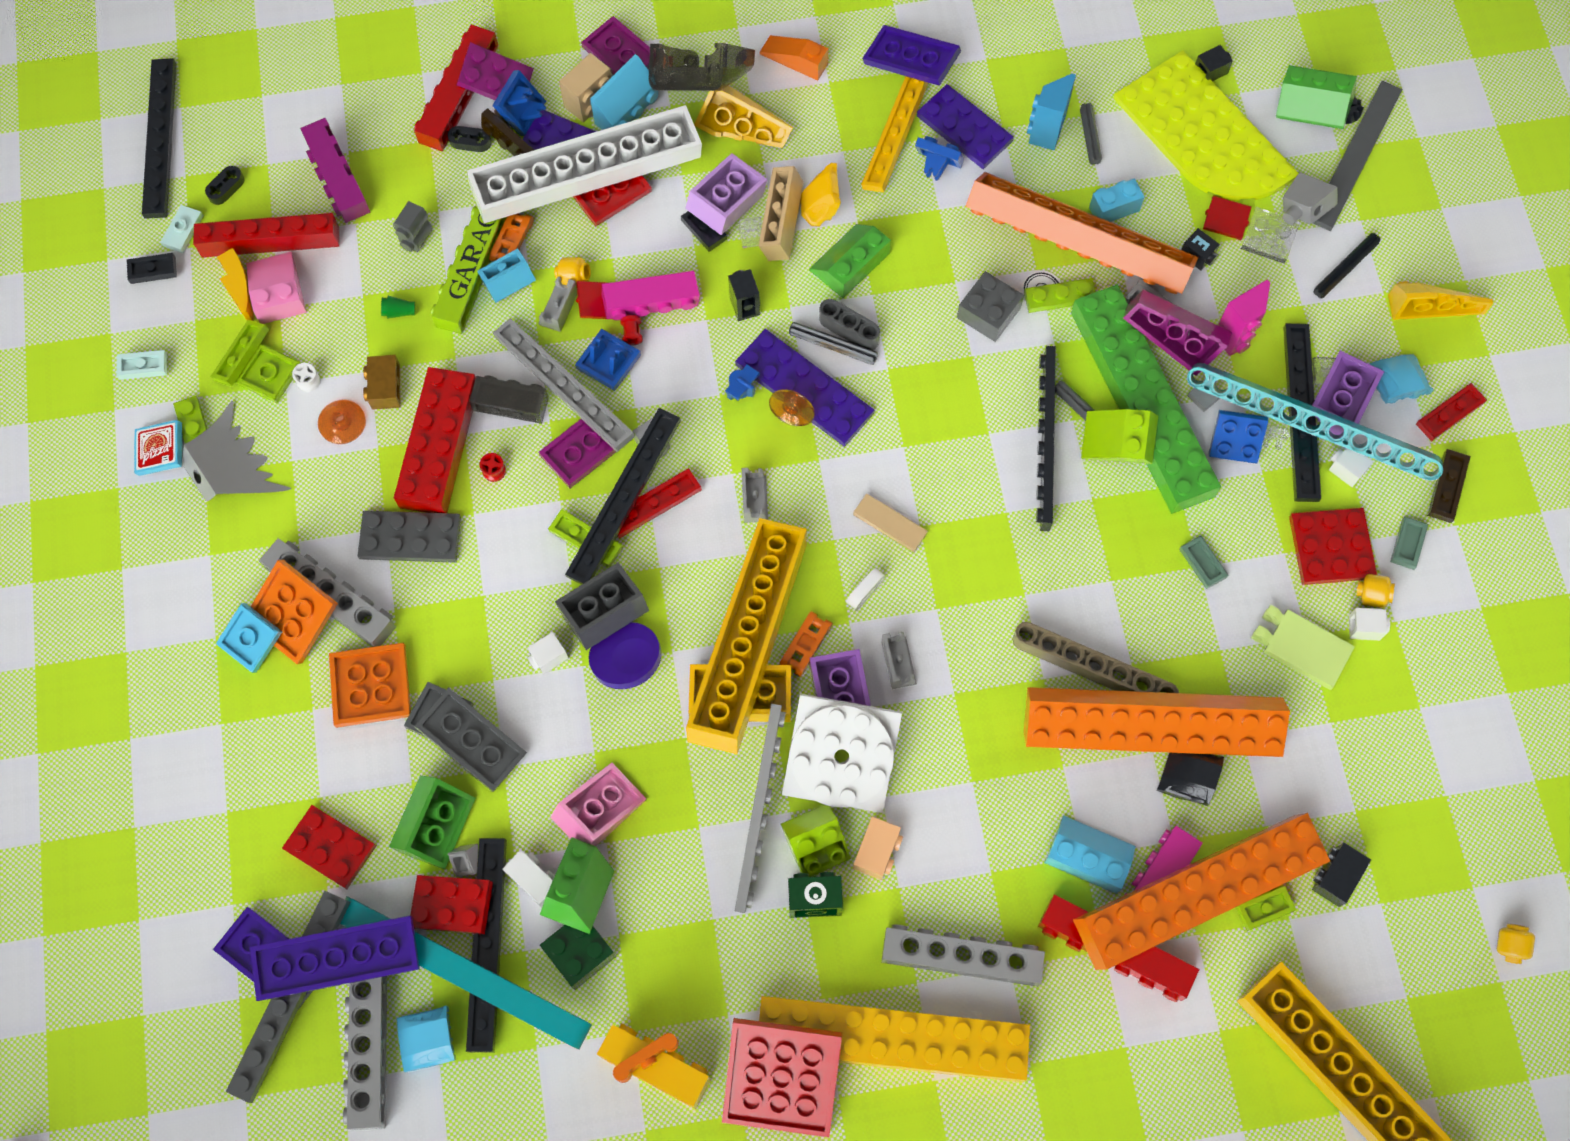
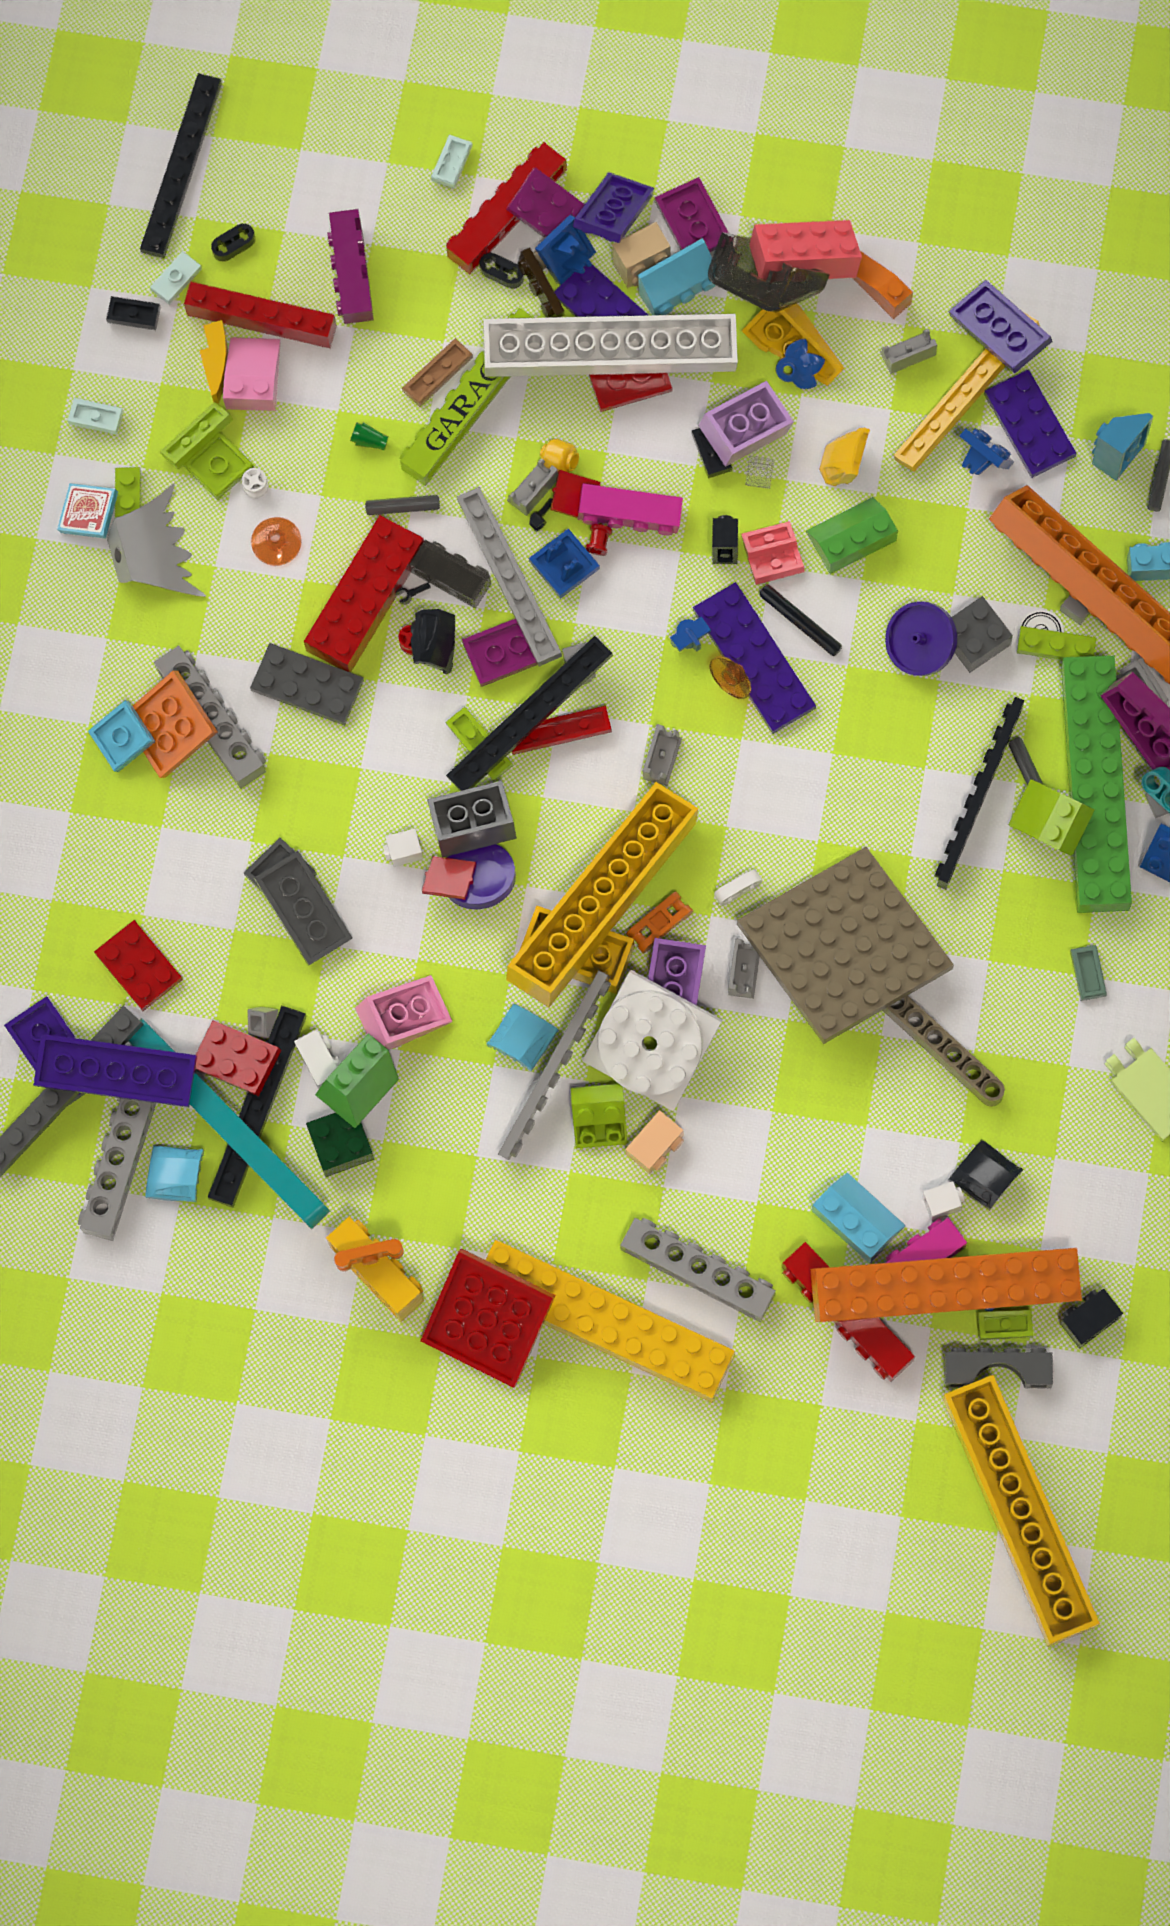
camera: 25 degrees right, 5 degrees up
orange plate [329,643,411,728] -> none
pearl gold brick [363,355,401,410] -> none
bright green slope [389,775,476,869] -> none
dark grey brick [393,201,433,253] -> none
medium azure brick [477,248,536,303] -> none
orange plate [489,213,534,265] -> none
tan brick [759,166,804,261] -> none
dark green brick [788,872,843,918] -> none
dark grey beam [819,299,880,350] -> none
tan tile [853,493,928,553] -> none
orange brick [1024,687,1290,757] -> none
none -> dark grey axle [365,495,440,515]
none -> black hand [395,582,431,605]
none -> medium nougat tile [402,338,473,407]
none -> black slope [411,609,456,675]
none -> piece [422,856,477,900]
none -> light aqua plate [431,135,473,189]
none -> medium azure slope [486,1004,559,1071]
none -> black hand [529,498,553,532]
none -> dark purple plate [573,172,654,243]
none -> dark tan plate [737,847,954,1044]
none -> coral slope [741,521,805,585]
none -> coral brick [749,220,862,282]
none -> blue plate [776,339,825,389]
none -> light grey hinge [880,329,937,374]
none -> dark purple piece [885,601,957,676]
none -> white brick [922,1181,965,1221]
none -> dark grey arch [944,1348,1053,1388]
none -> light grey slope [1060,596,1090,625]

